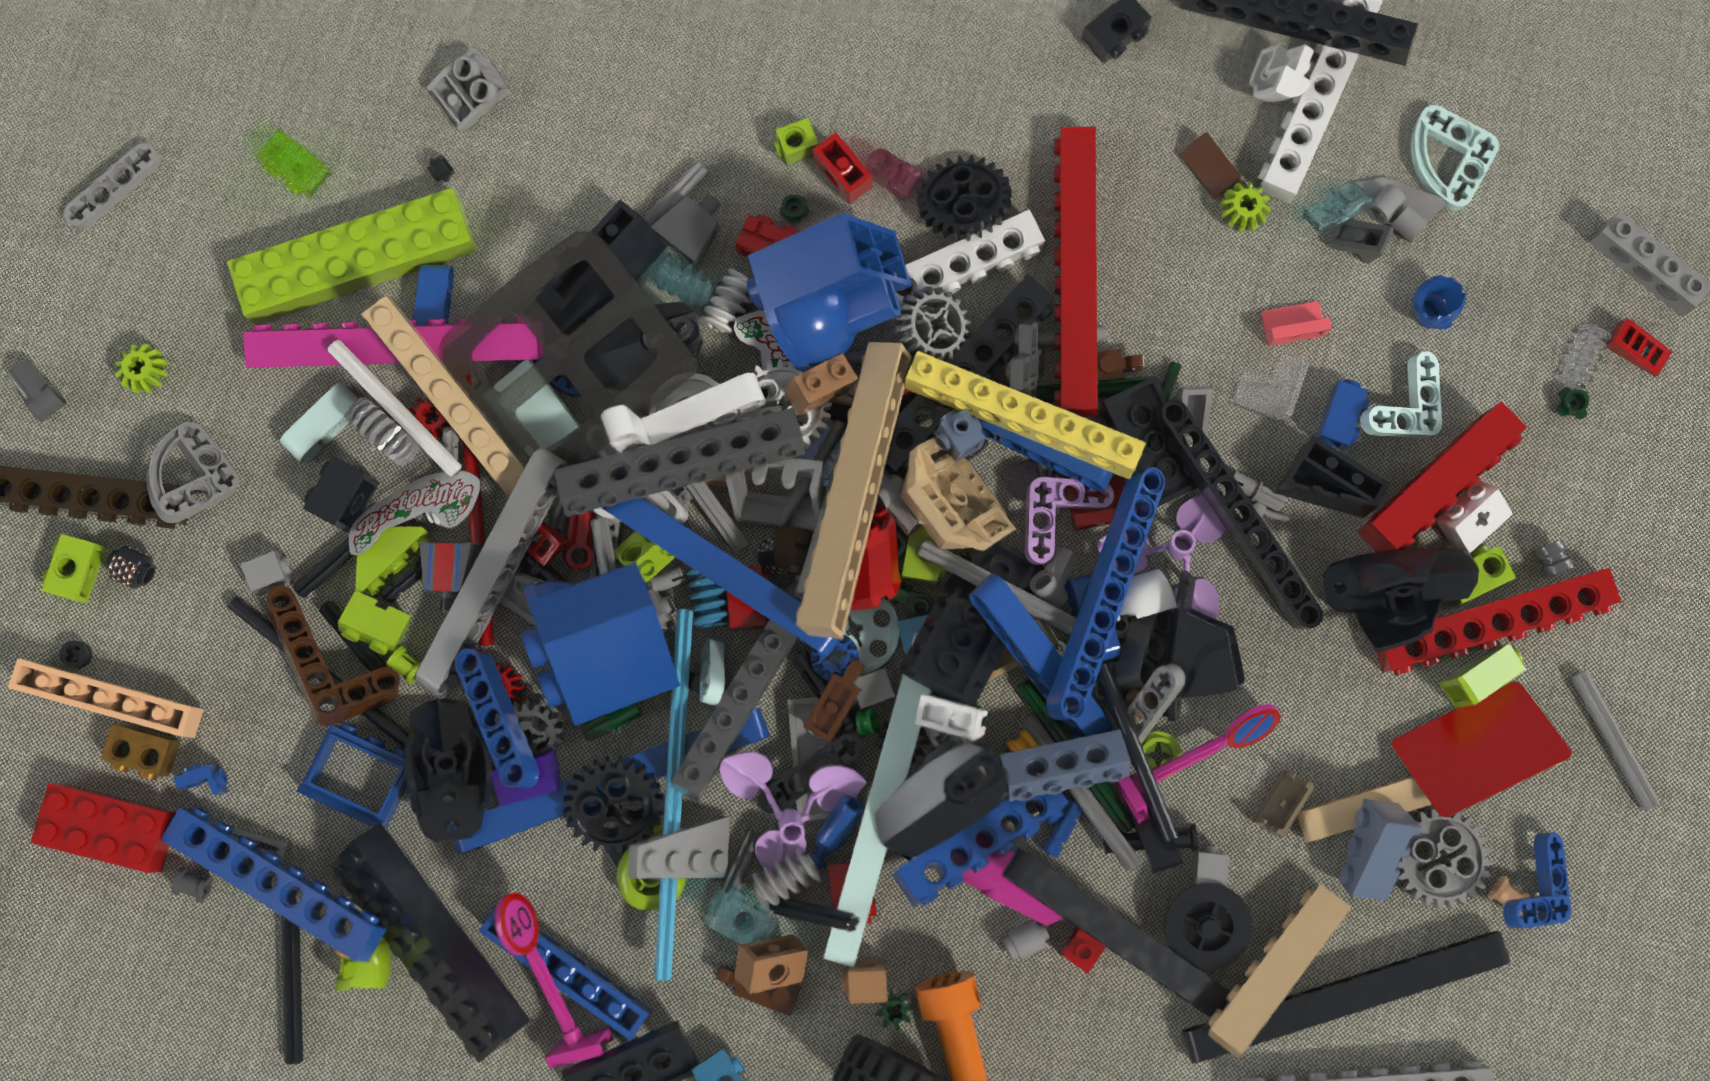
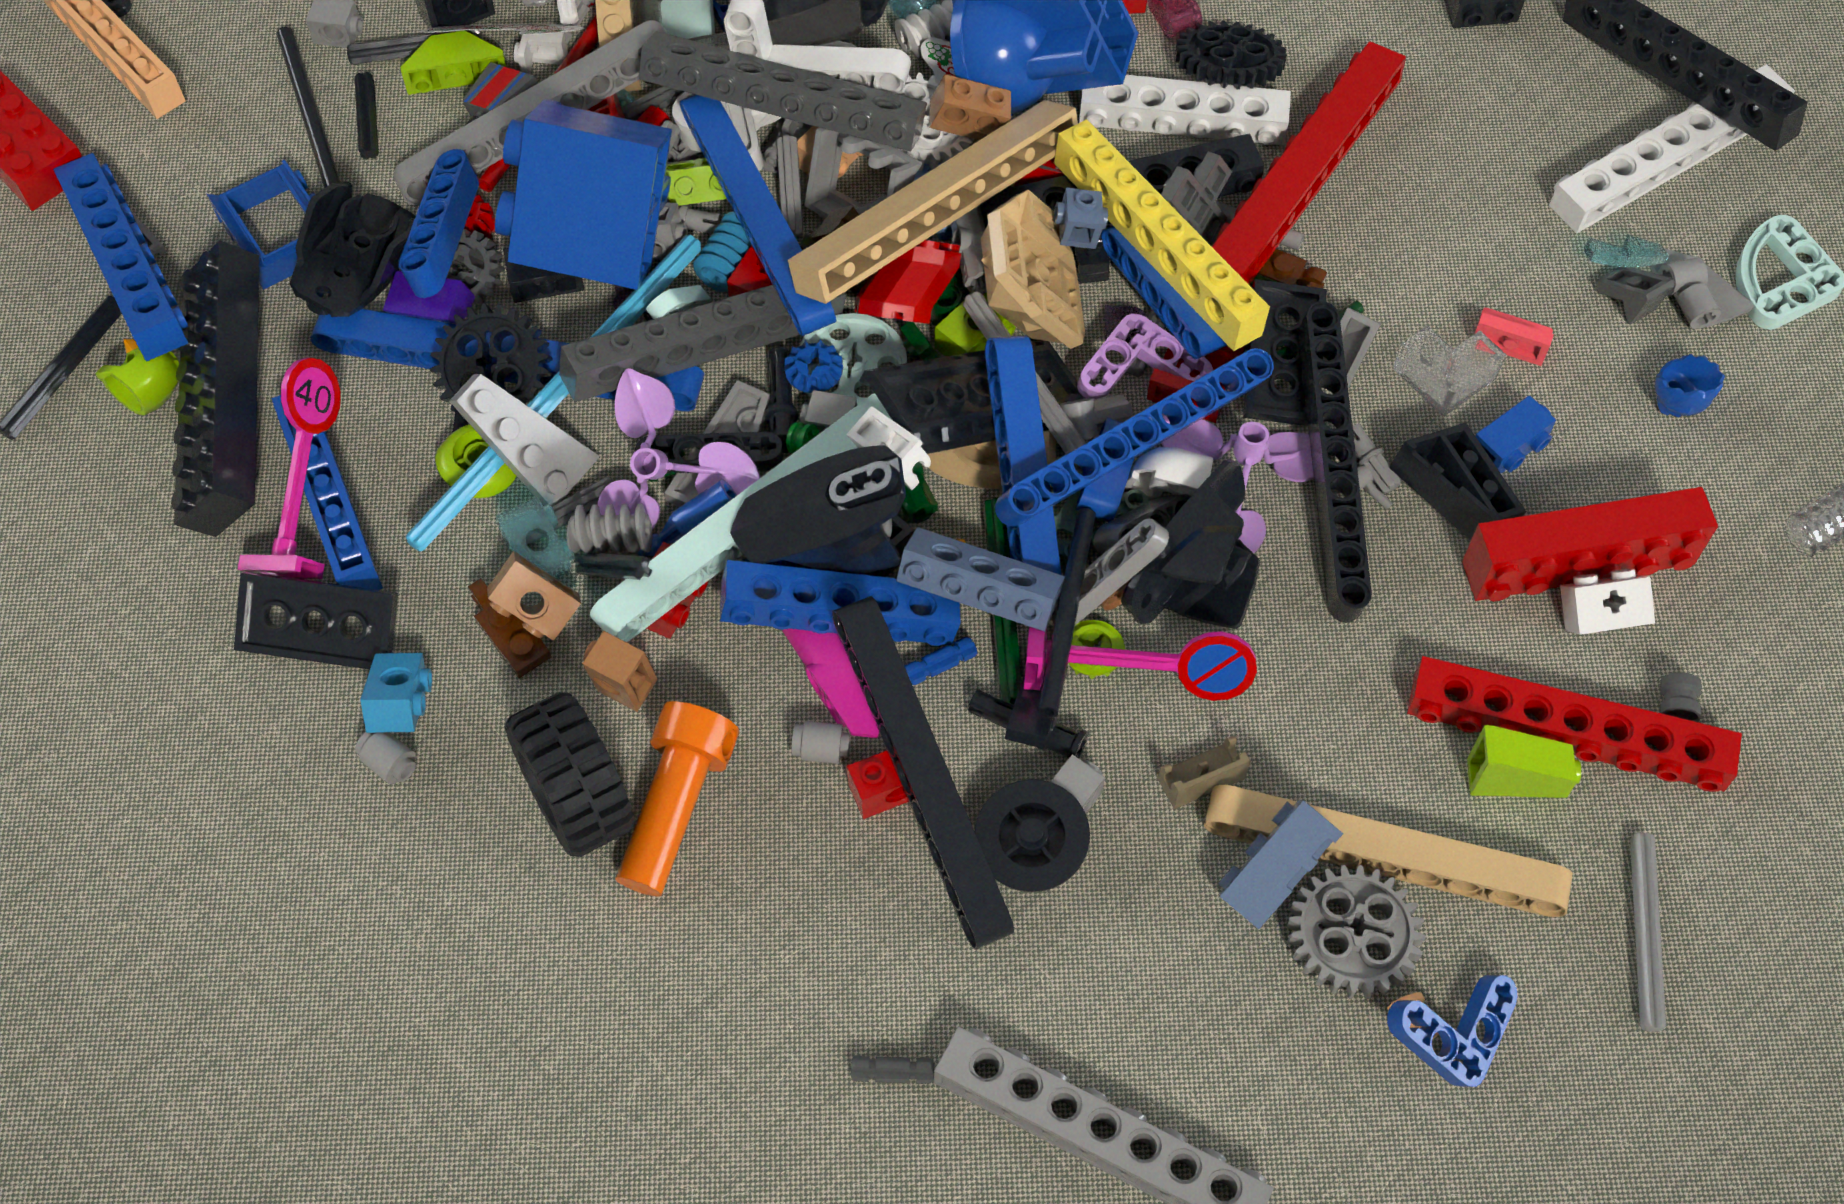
camera: 30 degrees right, 20 degrees down
pearl gold brick [100,724,180,781] -> none
dark grey bush [171,867,213,903] -> none
blue bracket [174,763,228,795] -> none
reddish brown beam [267,586,400,726] -> none
lime brick [338,590,411,655] -> none
black axle [380,556,422,602] -> none
lime bush [385,646,422,685] -> none
dark green axle [581,703,642,742] -> none
reddish brown plate [804,660,866,742] -> none
dark green gear [875,990,914,1031] -> none
light grey gear [892,286,972,362] -> none
light grey axle [1022,715,1141,872] -> none
reddish brown slope [1179,132,1241,200] -> none
black beam [1181,931,1511,1063] -> none
tan brick [1208,884,1352,1059] -> none
lime gear [1220,182,1271,233] -> none
white brick [1249,44,1314,102] -> none
black piece [1323,549,1479,652] -> none
light aqua beam [1360,351,1442,438] -> none
red sticker [1392,682,1572,817] -> none
lime brick [1451,545,1516,607] -> none
dark green plate [1557,388,1589,419] -> none

